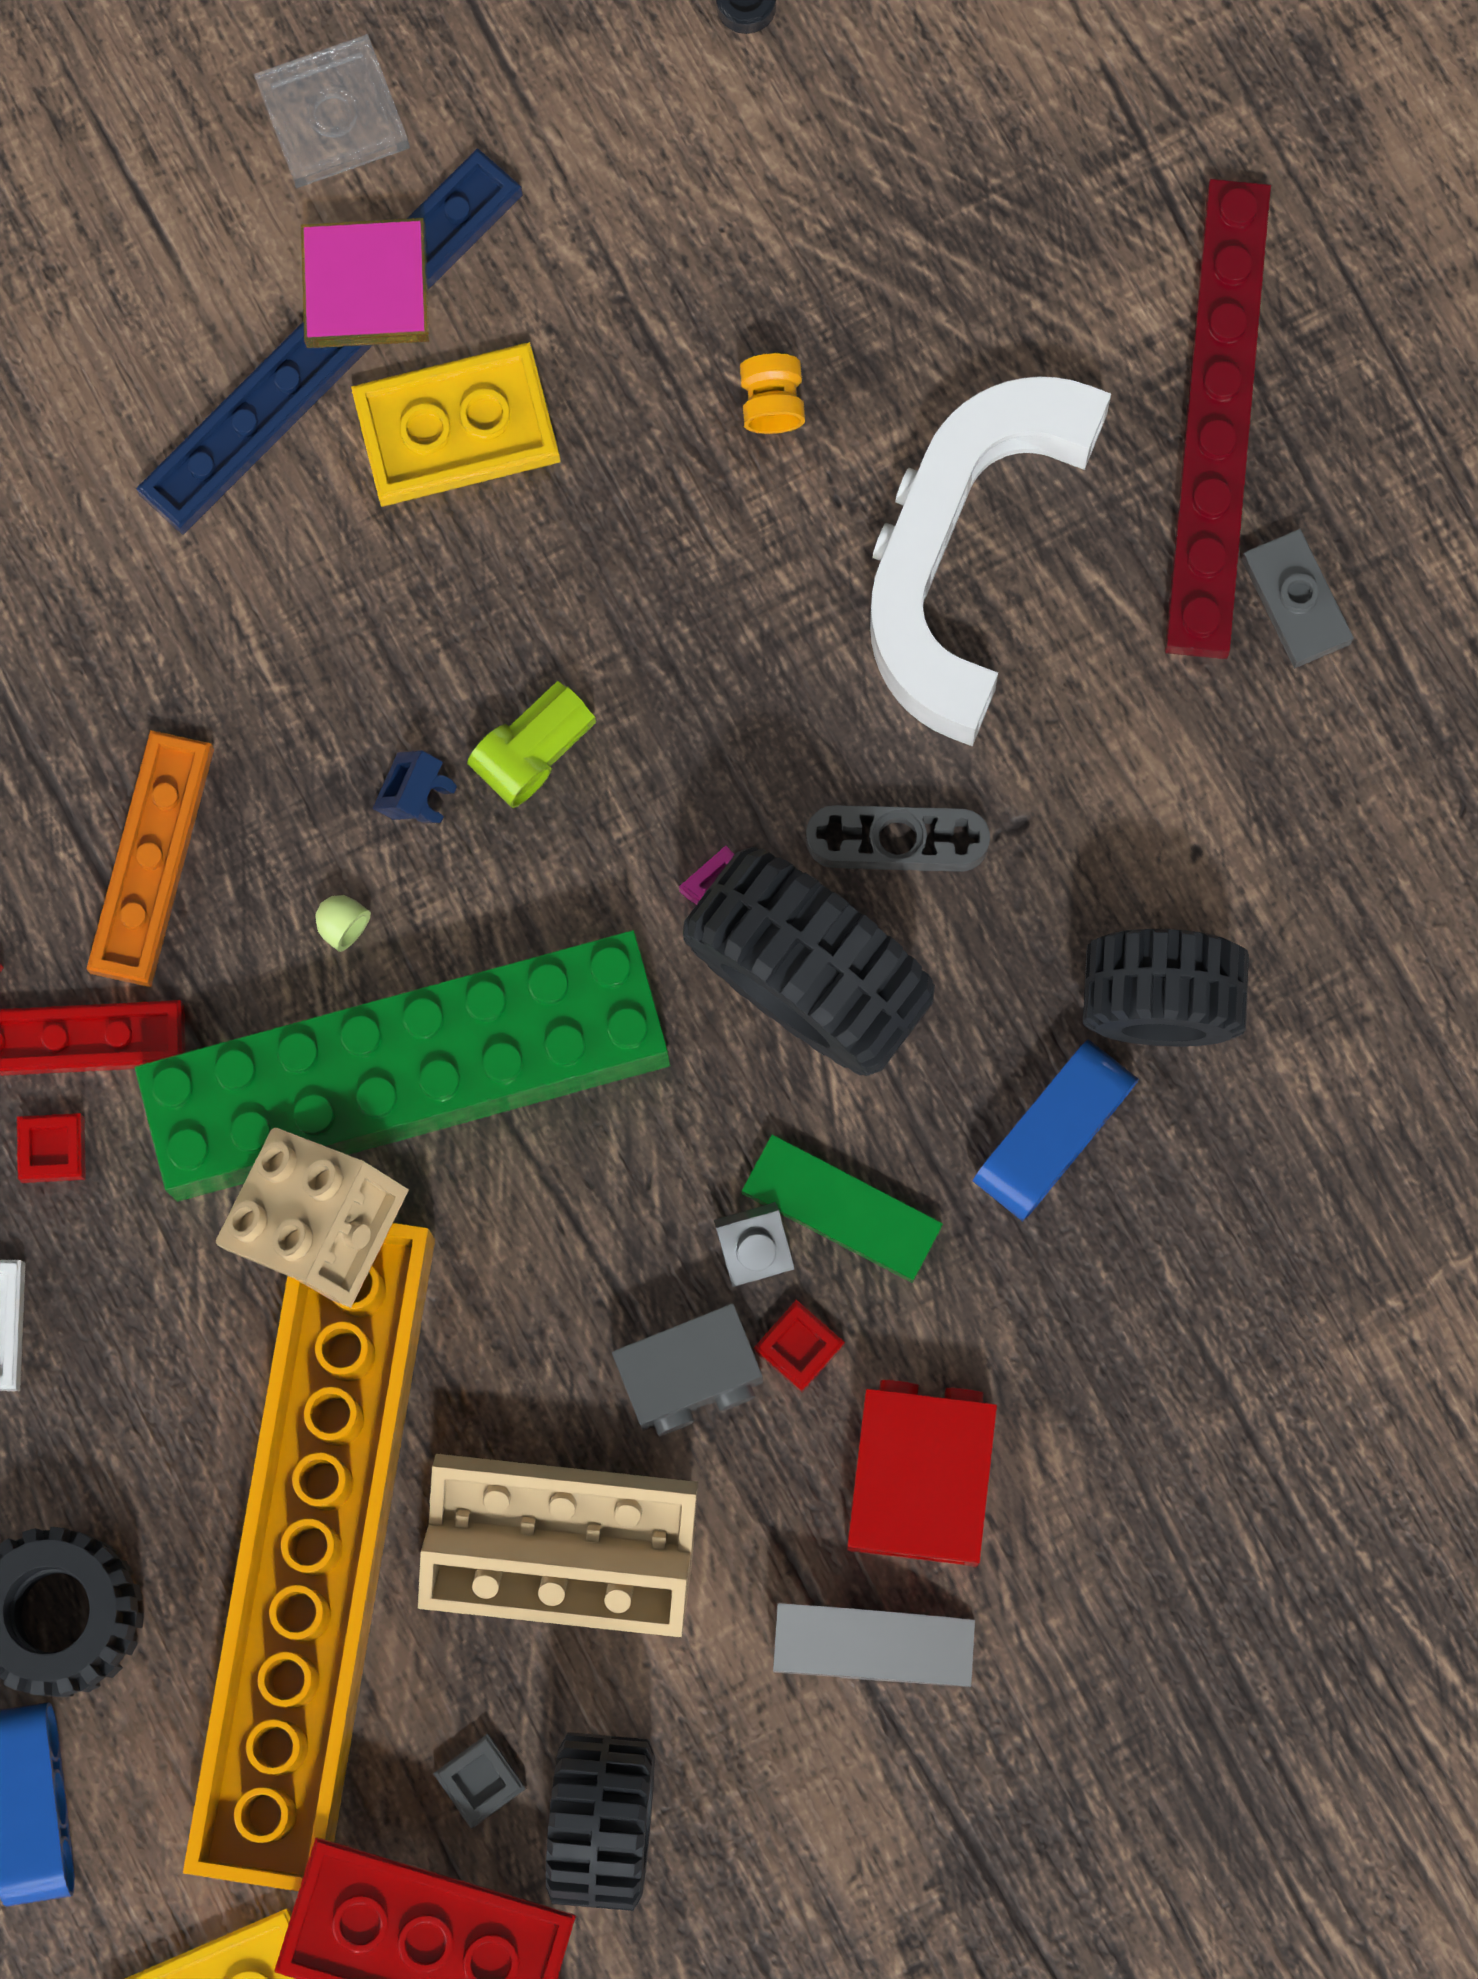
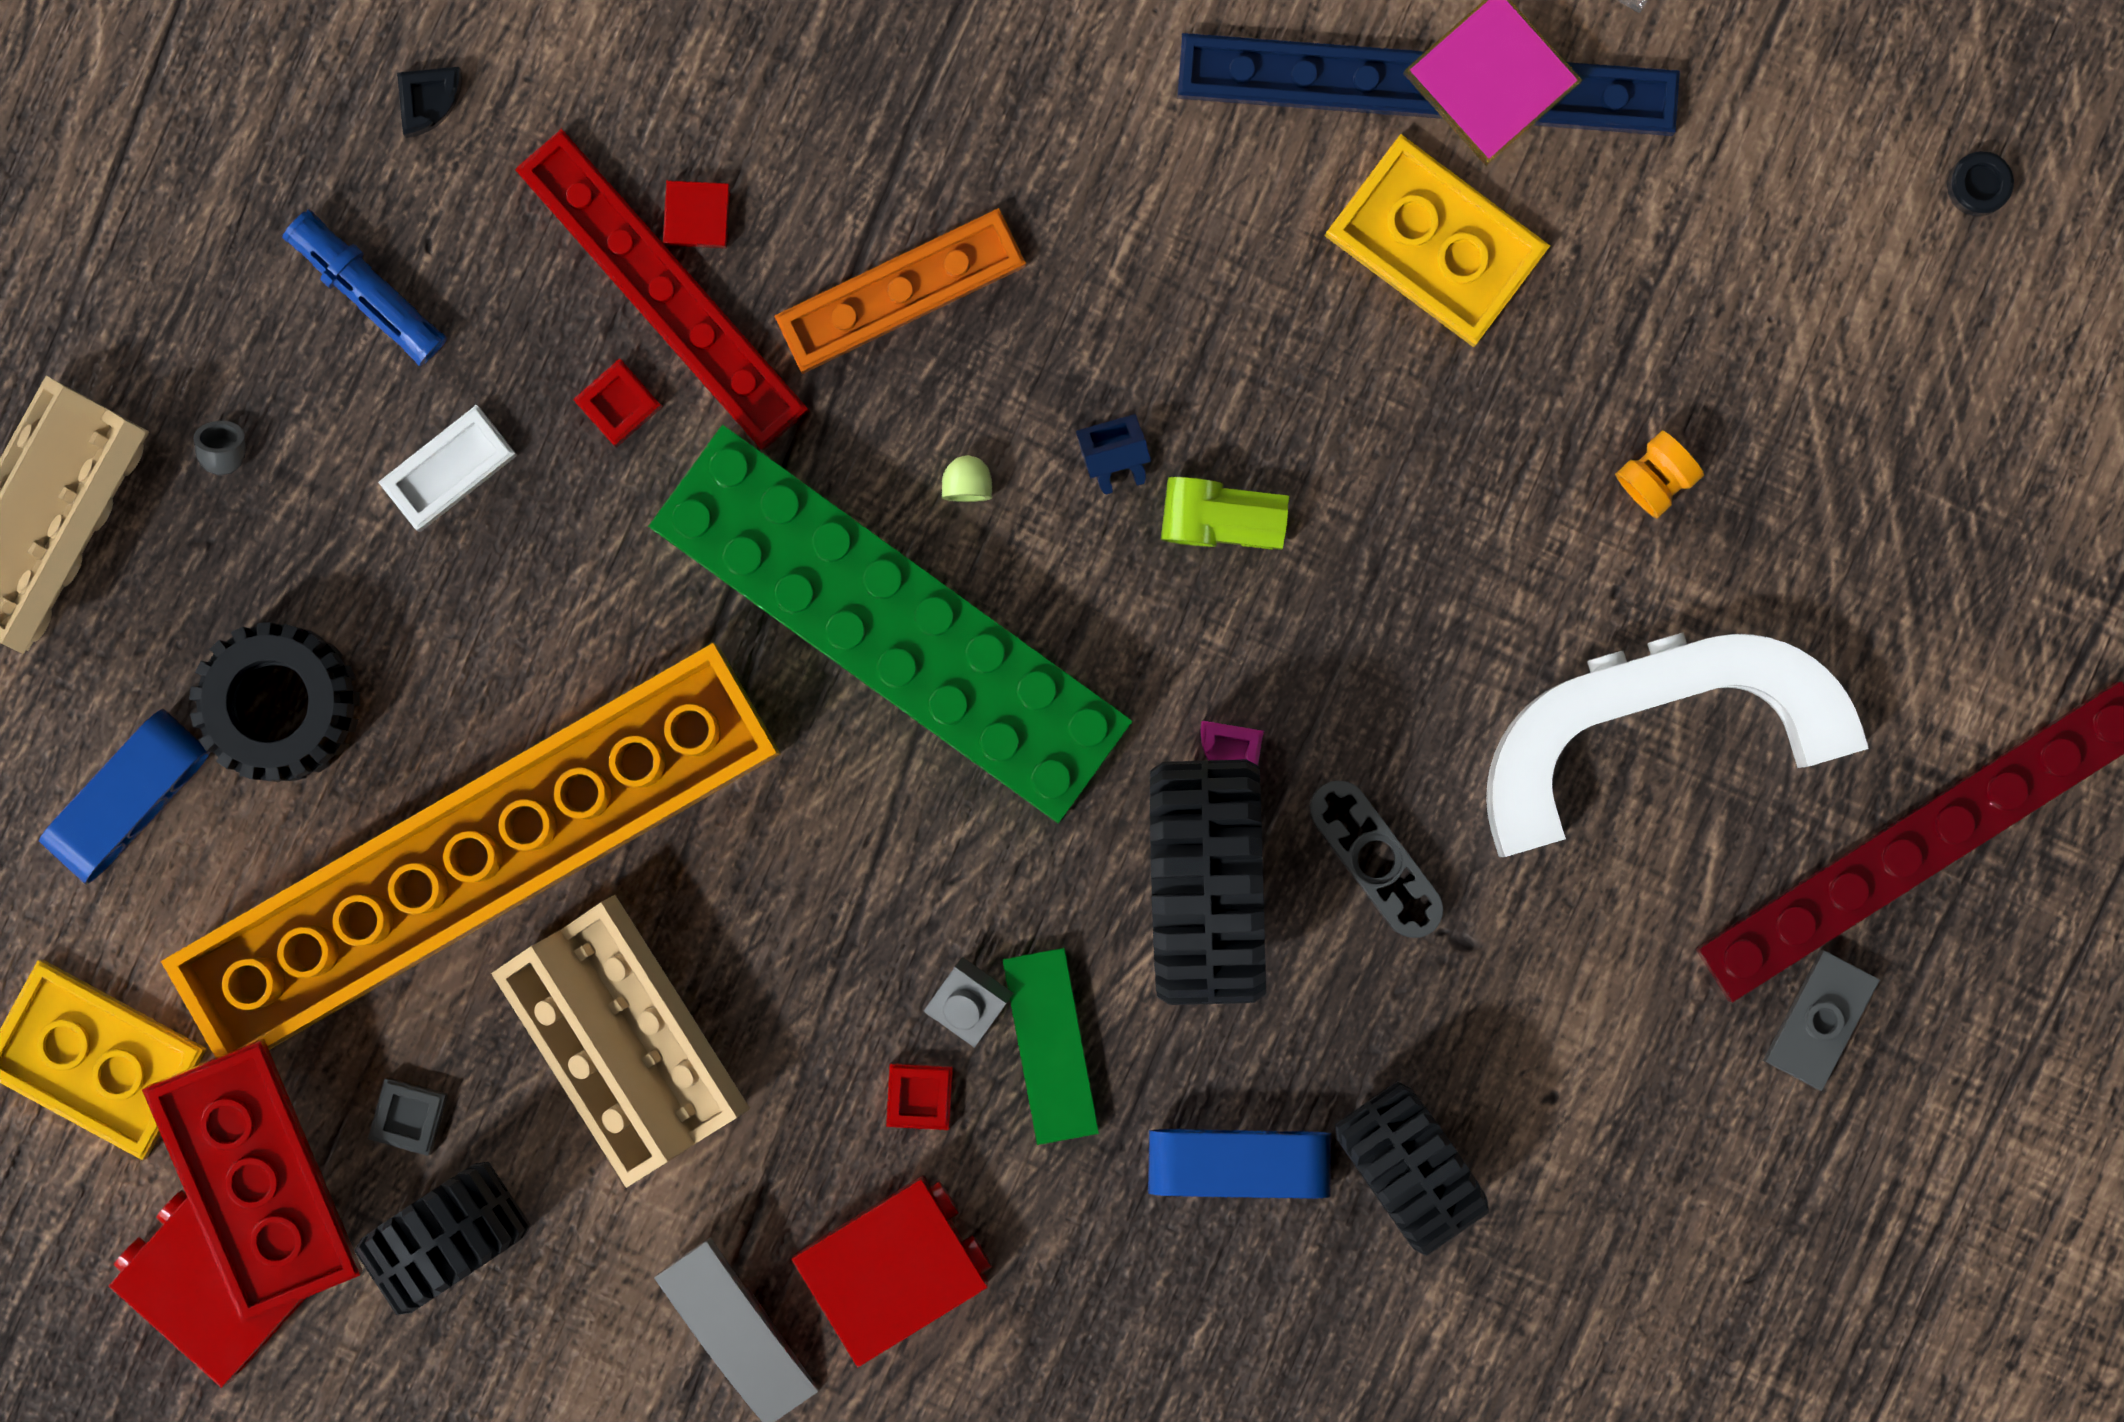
camera: 50 degrees right, 10 degrees up
tan bracket [216,1128,409,1308] -> none
dark grey piece [612,1304,763,1436] -> none

